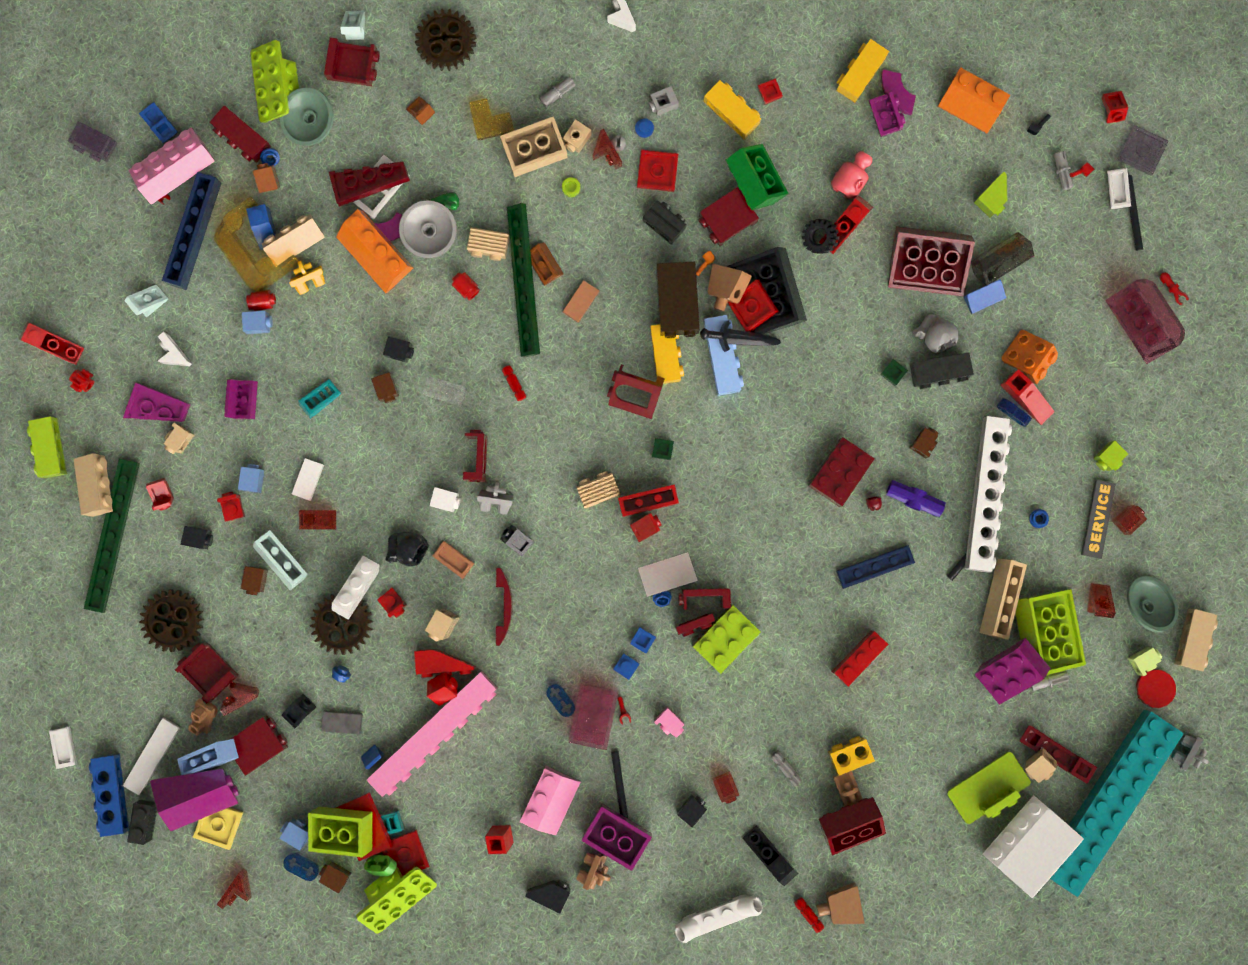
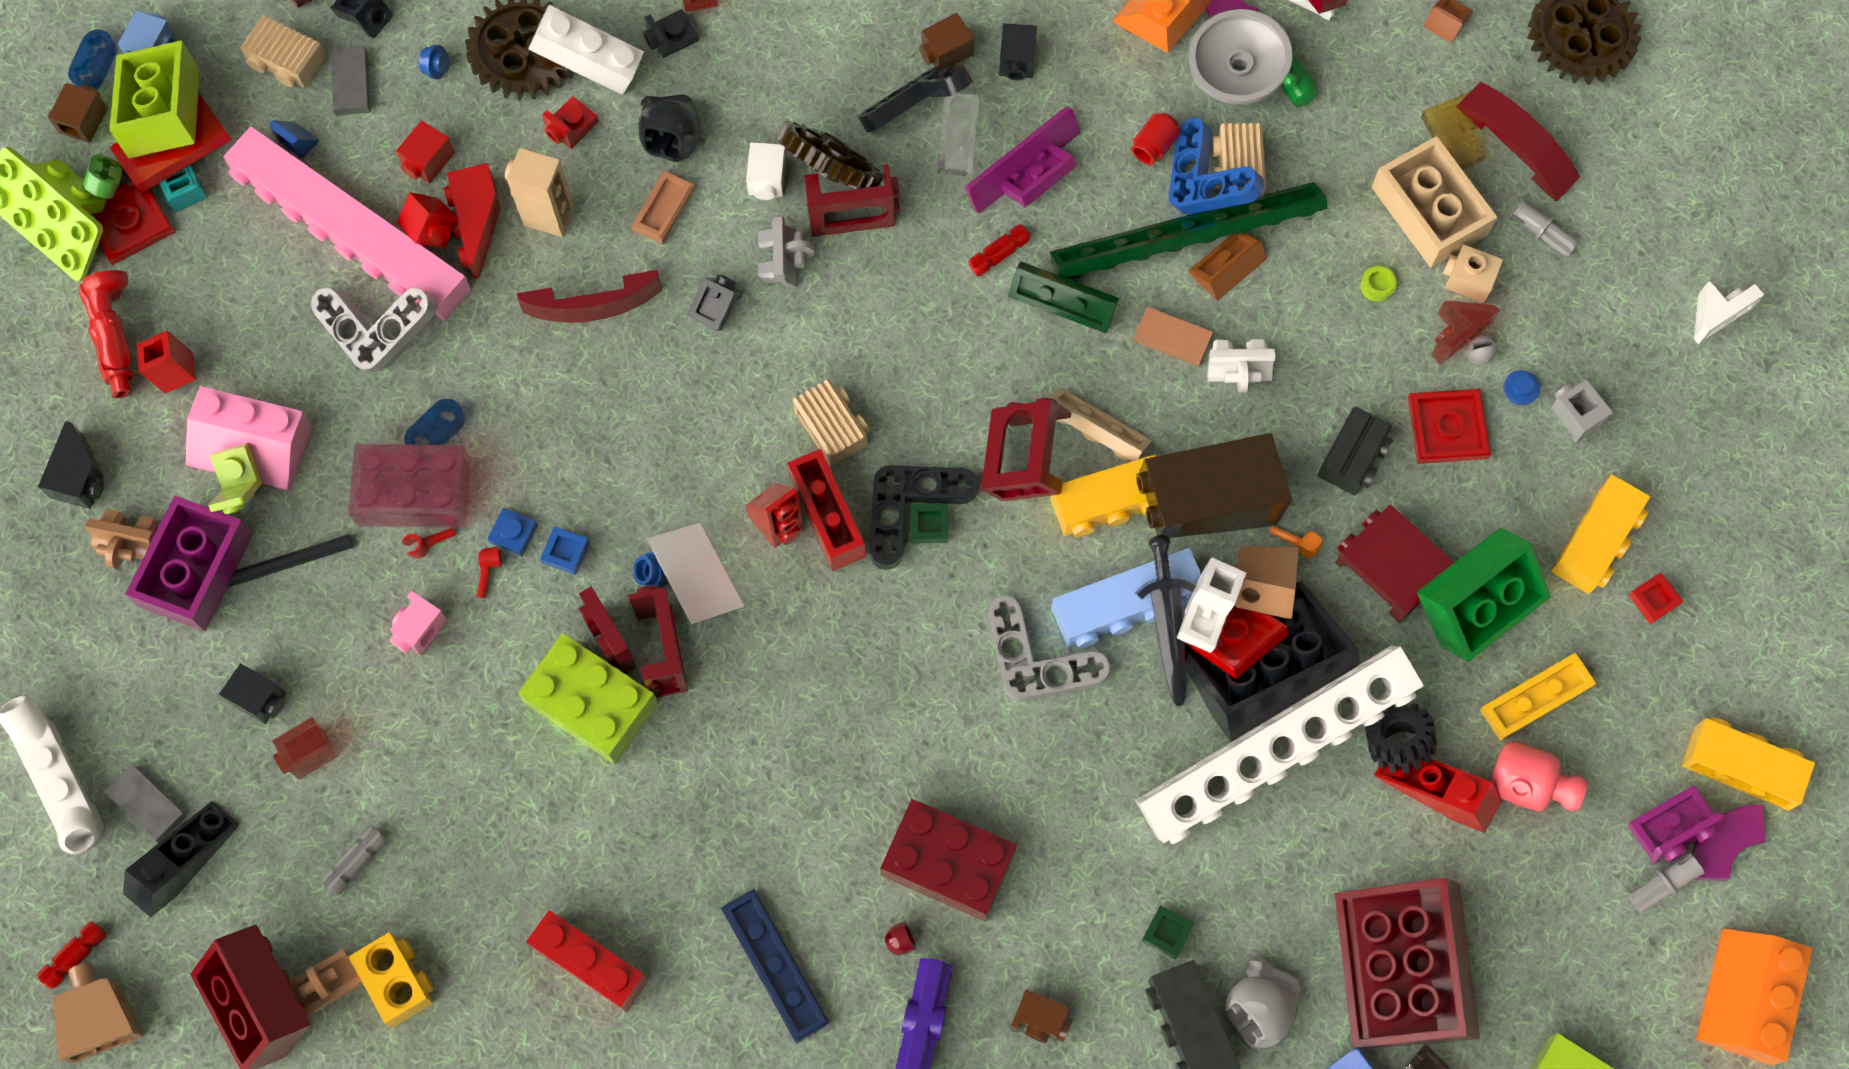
camera: 80 degrees right, 15 degrees down
none -> red piece [78,270,133,399]
none -> flat silver tile [104,764,187,843]
none -> lime bracket [208,443,262,514]
none -> tan brick [240,15,327,89]
none -> light grey beam [311,287,437,372]
none -> red brick [396,120,455,184]
none -> red hand [476,547,502,599]
none -> black bracket [643,9,699,58]
none -> dark brown gear [776,120,884,190]
none -> black beam [858,65,972,132]
none -> black beam [870,465,979,570]
none -> magenta bracket [965,106,1080,213]
none -> light grey beam [988,596,1110,702]
none -> dark green plate [1008,261,1119,333]
none -> tan plate [1049,387,1153,461]
none -> white brick [1135,645,1424,844]
none -> blue beam [1169,117,1265,214]
none -> white brick [1177,558,1246,653]
none -> white hips [1207,339,1276,393]
none -> dark red slope [1456,82,1580,202]
none -> yellow plate [1480,653,1597,742]
none -> light grey axle [1628,852,1705,912]

